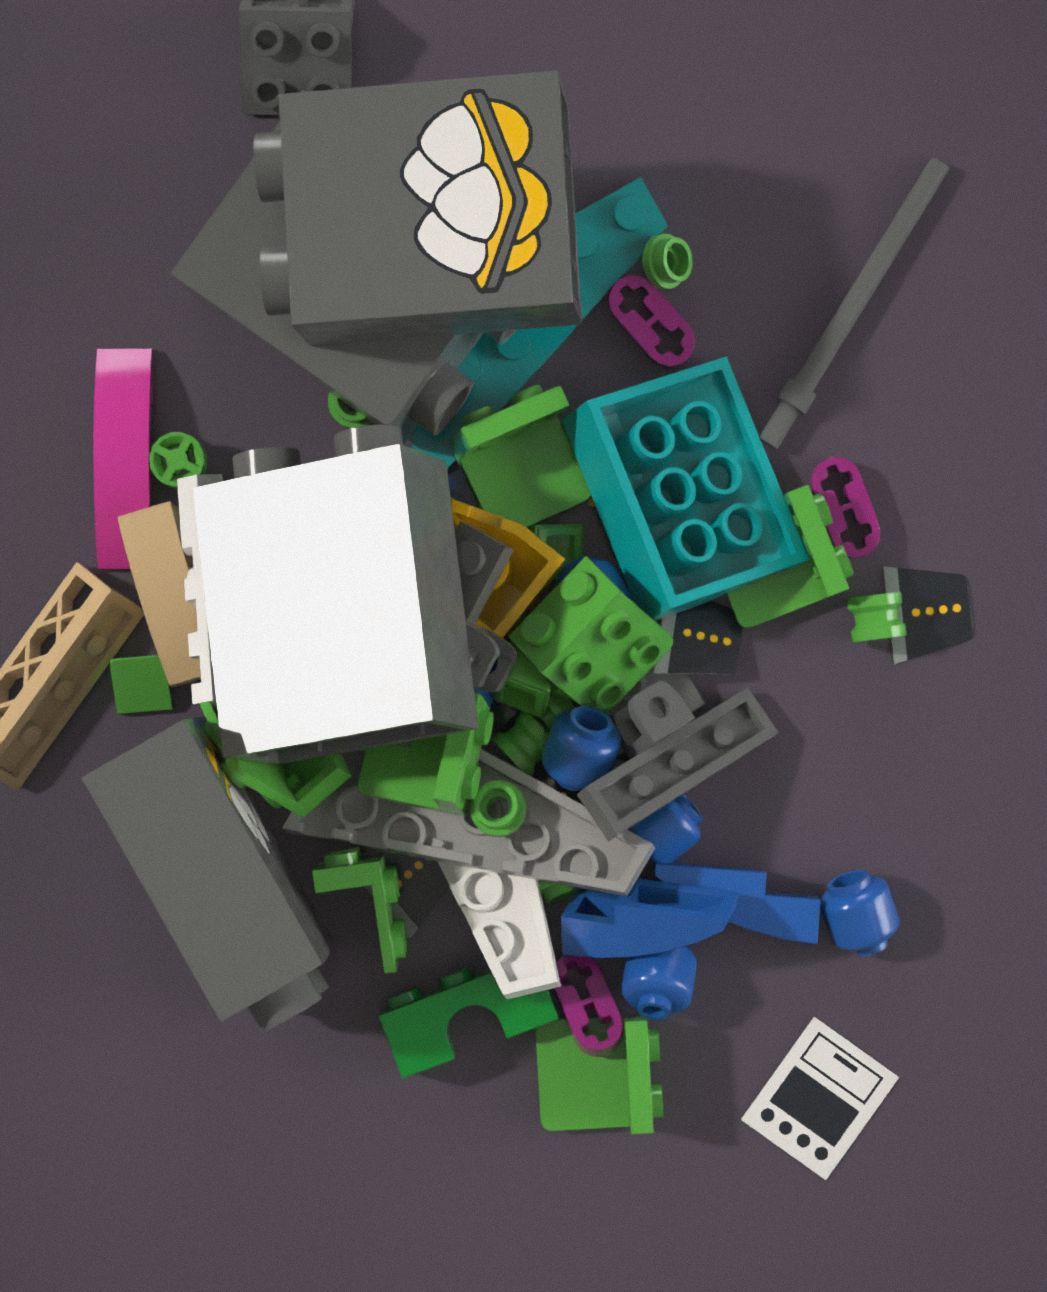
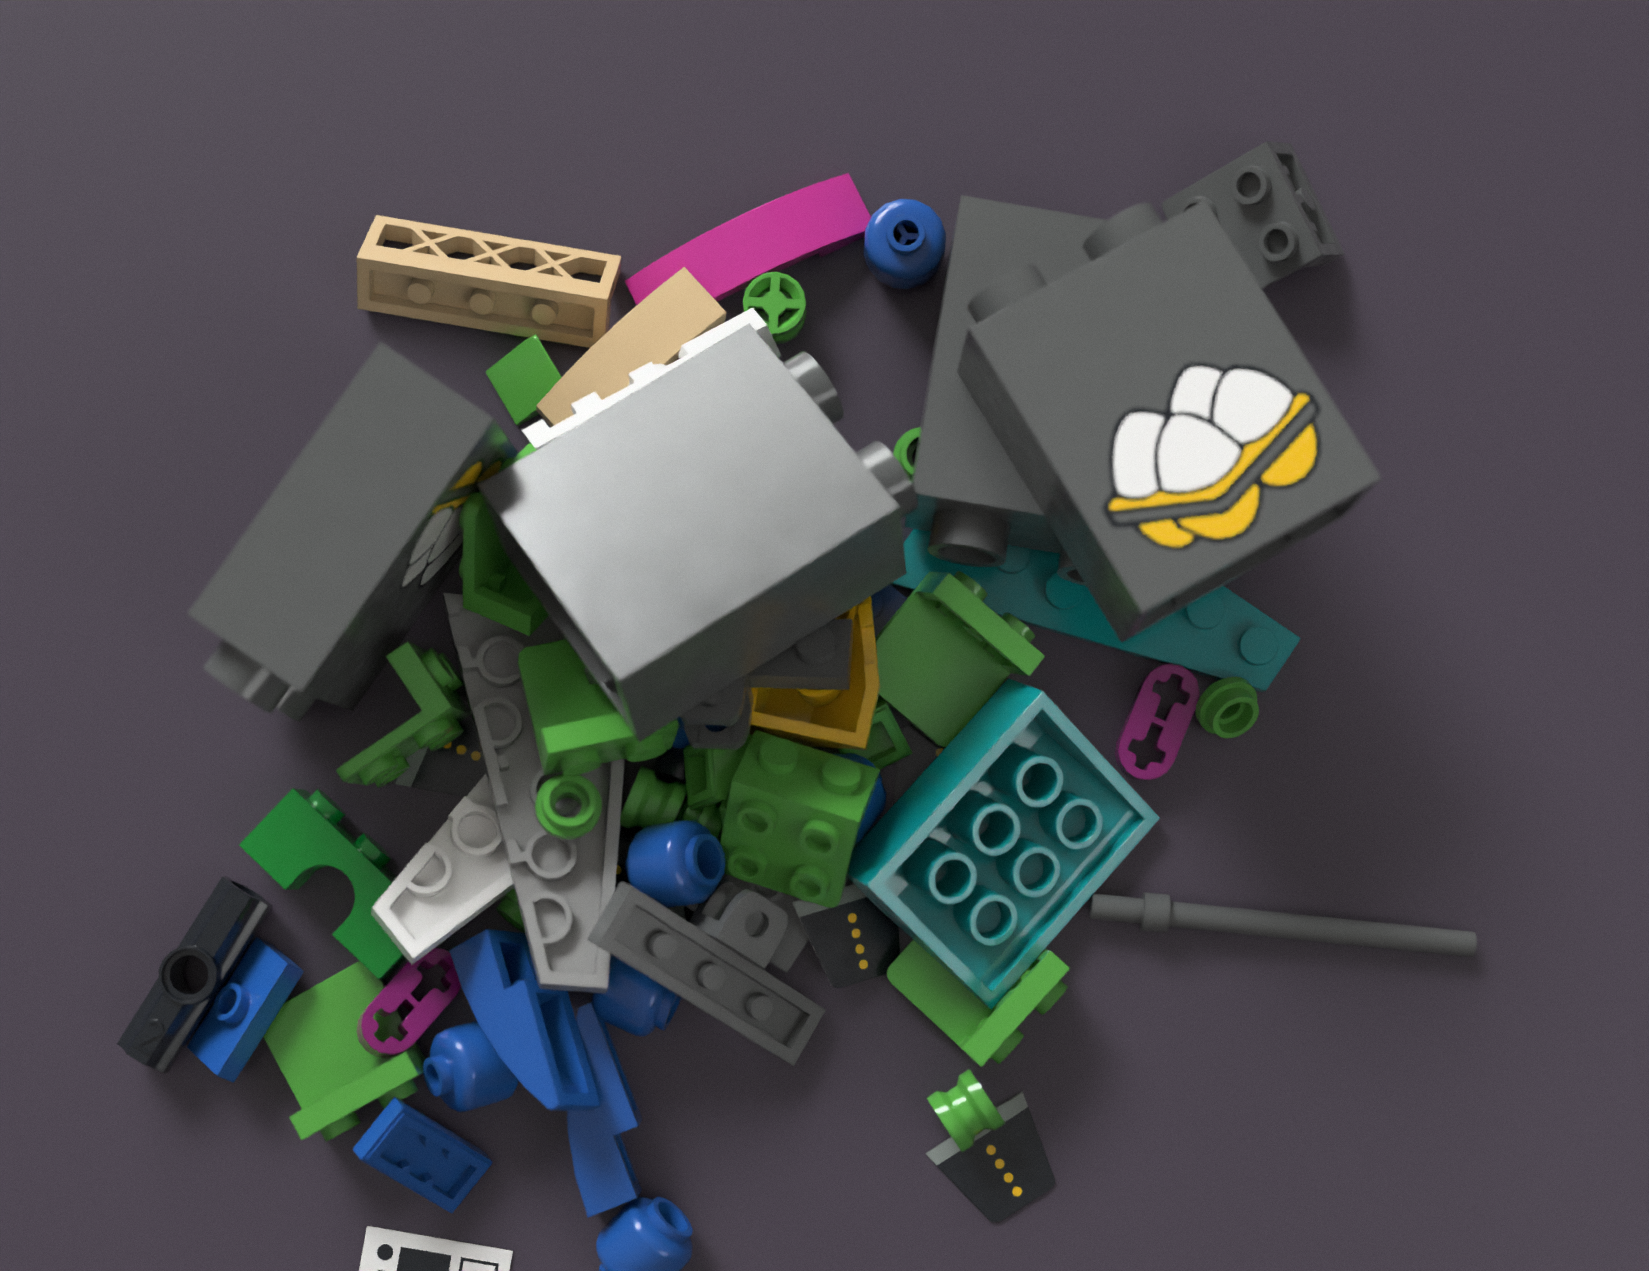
camera: 65 degrees right, 5 degrees down
magenta beam [809,456,881,559] -> none
none -> black piece [117,876,273,1073]
none -> blue plate [187,937,304,1083]
none -> blue plate [353,1097,493,1213]
none -> blue head [864,199,946,289]

